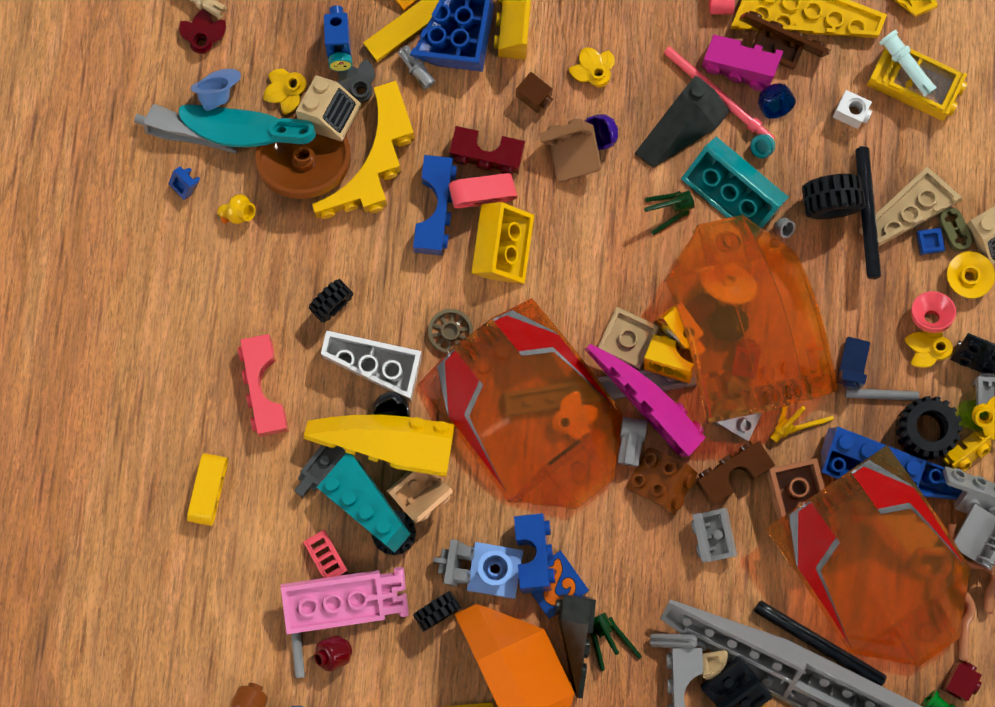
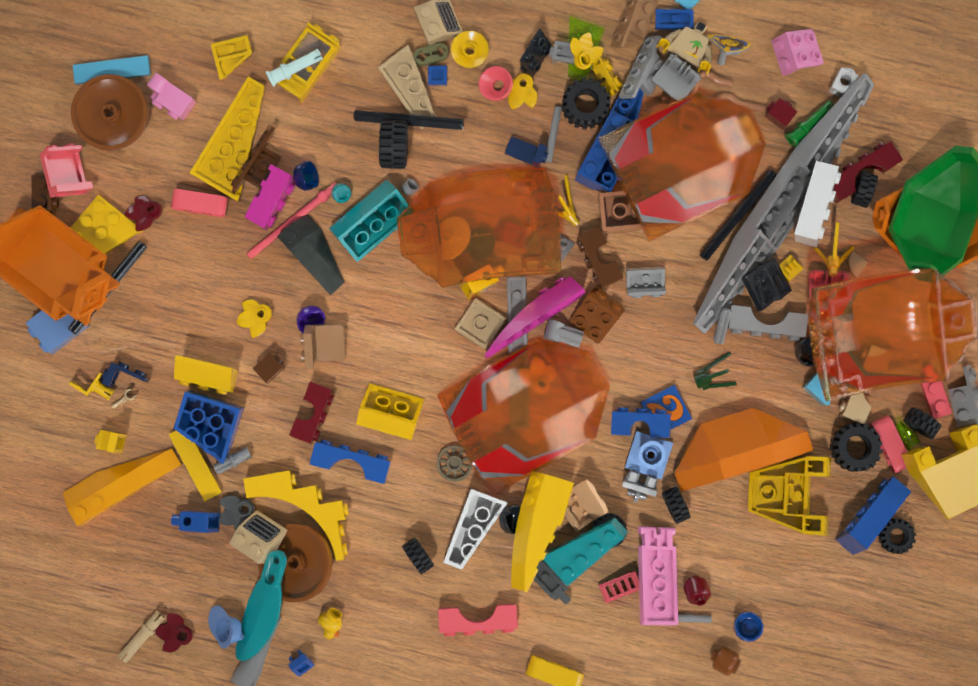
camera: 80 degrees left, 5 degrees up
yellow plate [263,69,307,115] -> none
tile [328,52,352,72] -> none
coral beam [448,173,518,209] -> none
pearl dark grey wedge [555,594,596,699] -> none
dark green plant [644,191,695,235] -> none
yellow arch [644,334,694,384] -> none
tan tile [702,650,728,680] -> none
white brick [833,90,872,129] -> none

